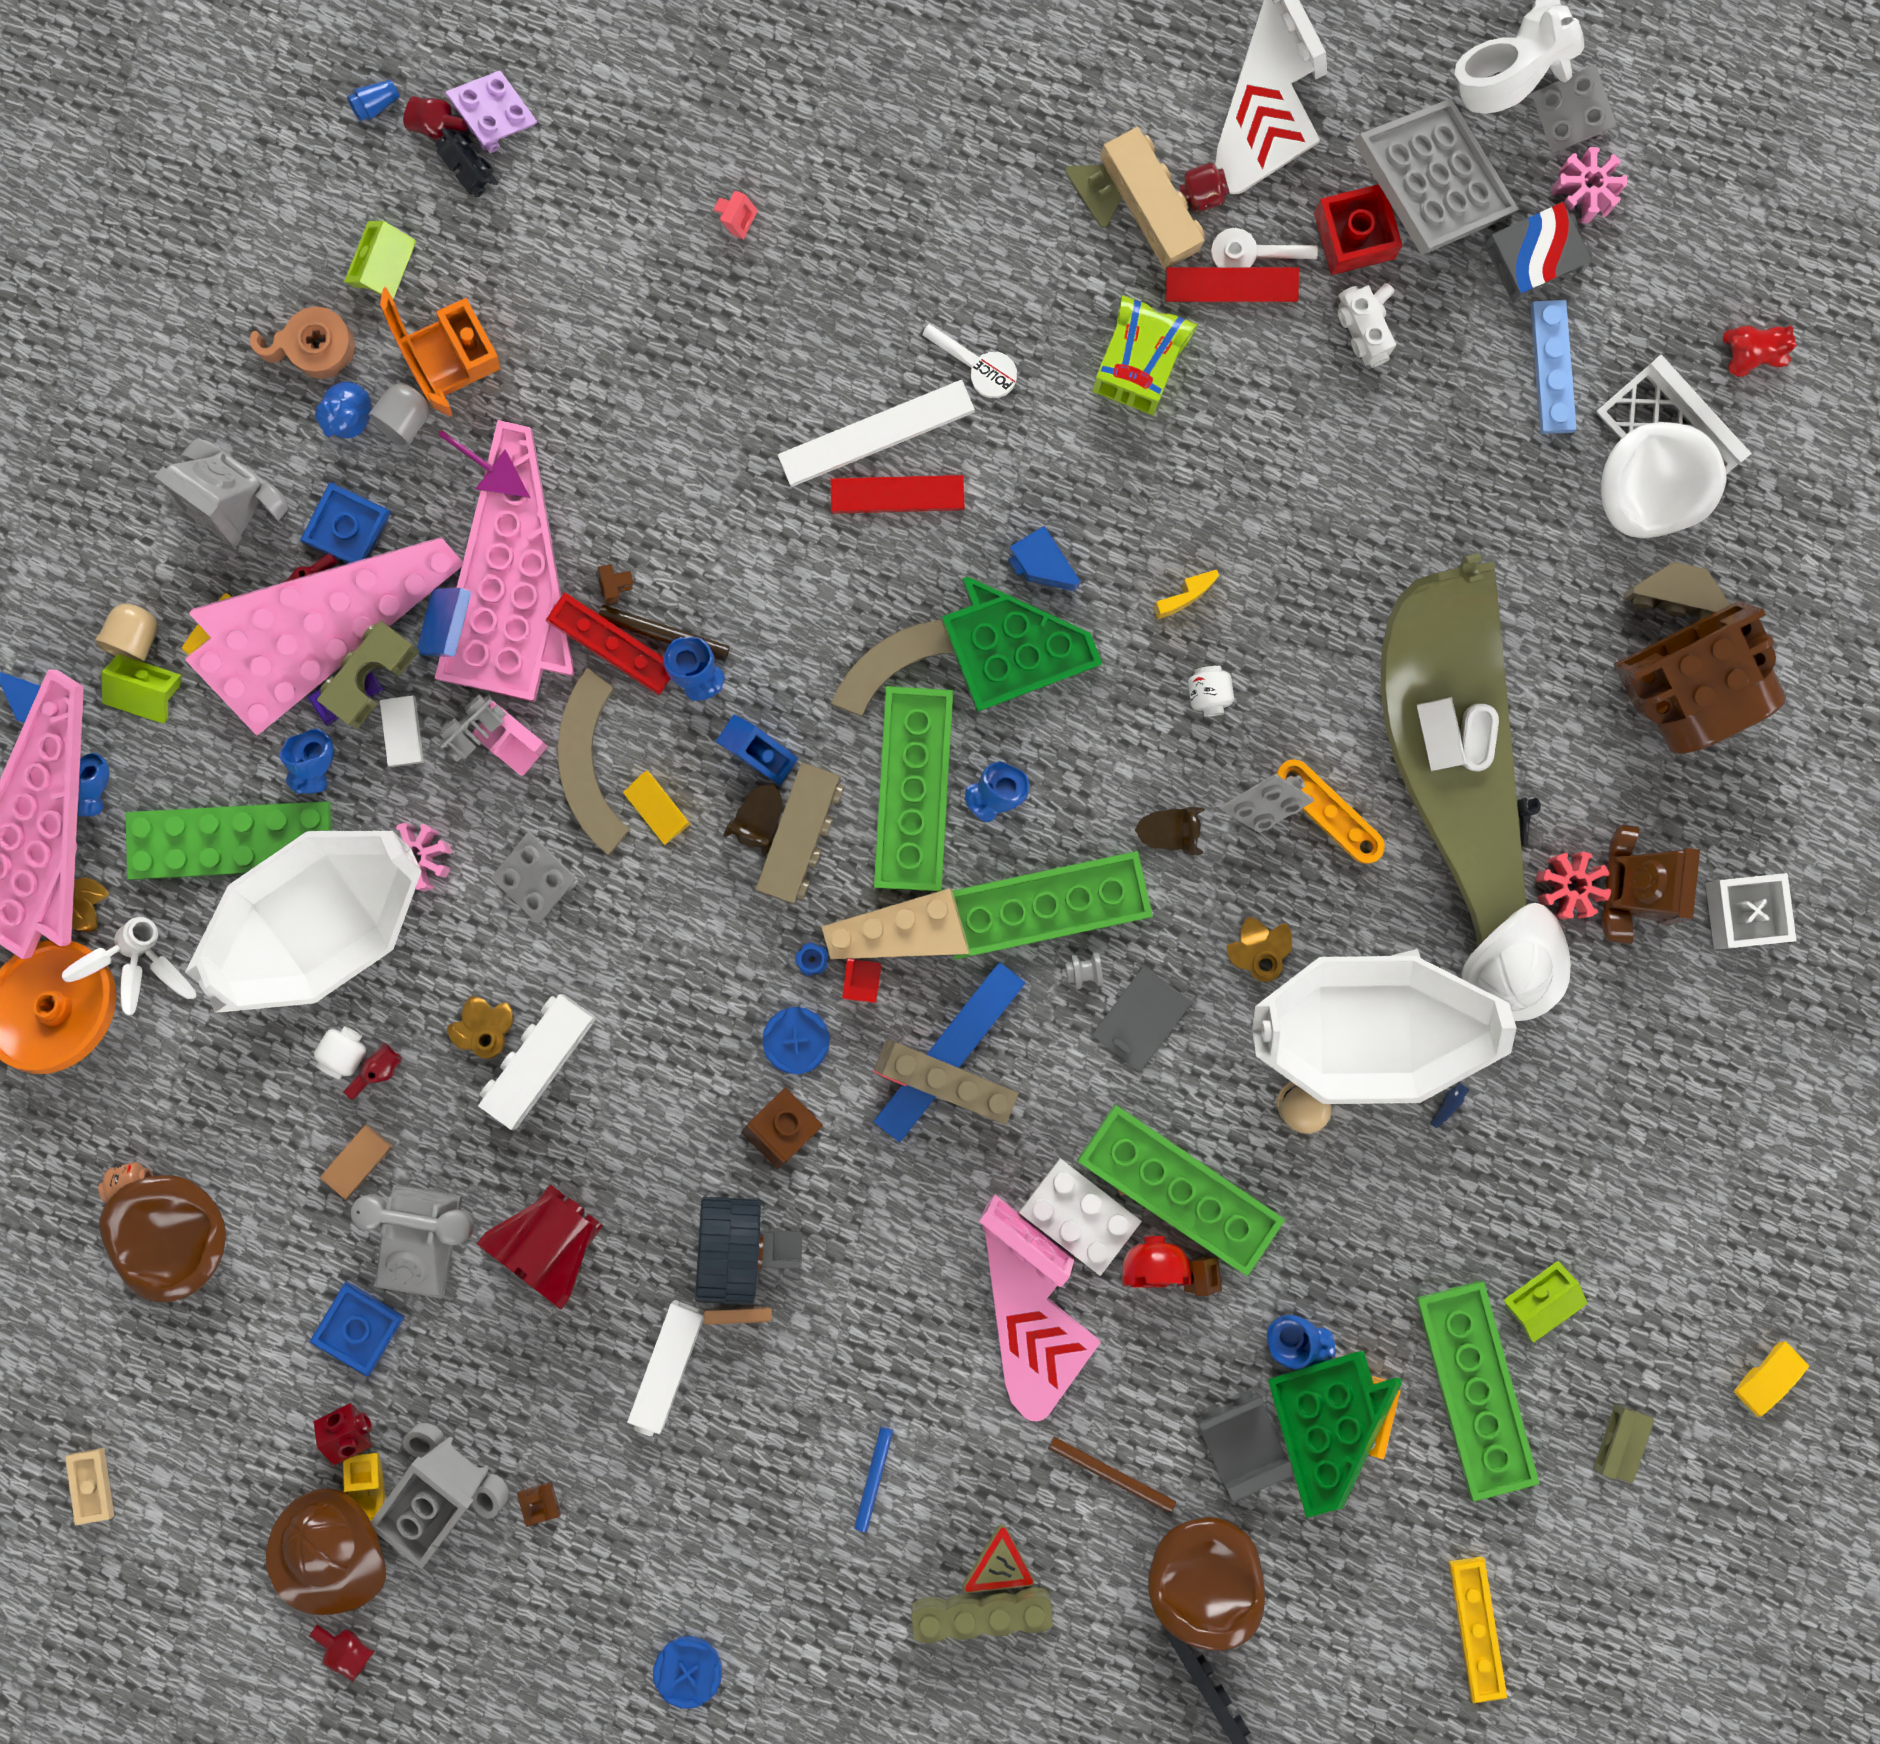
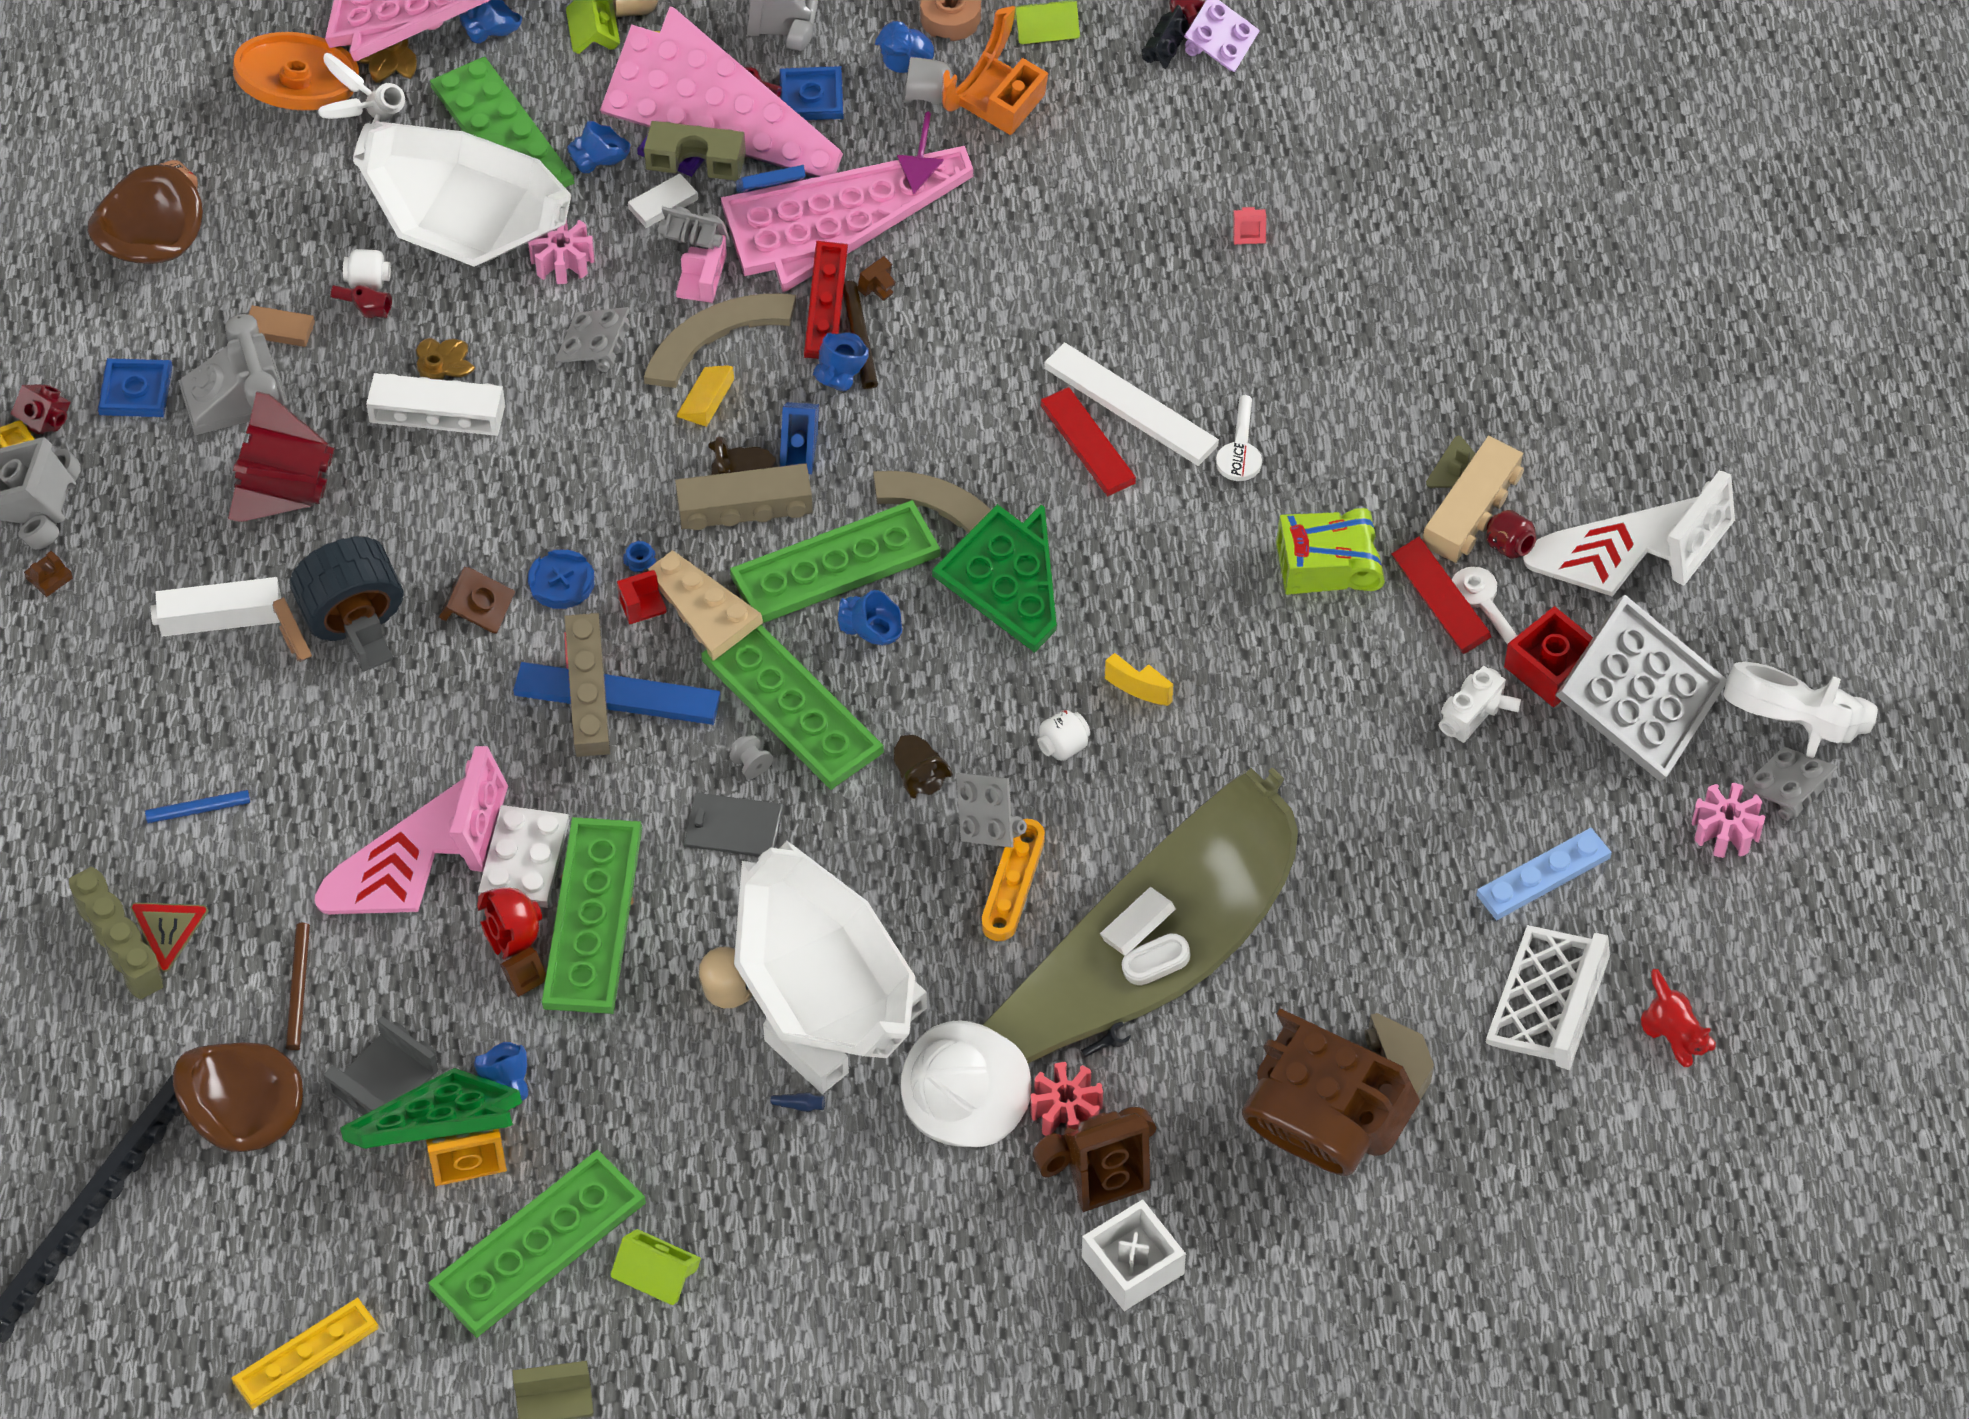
camera: 65 degrees right, 30 degrees down
blue slope [1008,526,1081,591] -> none
pearl gold plate [1226,917,1293,982] -> none
panel [1484,202,1593,303] -> none
white piece [1601,422,1726,538] -> none

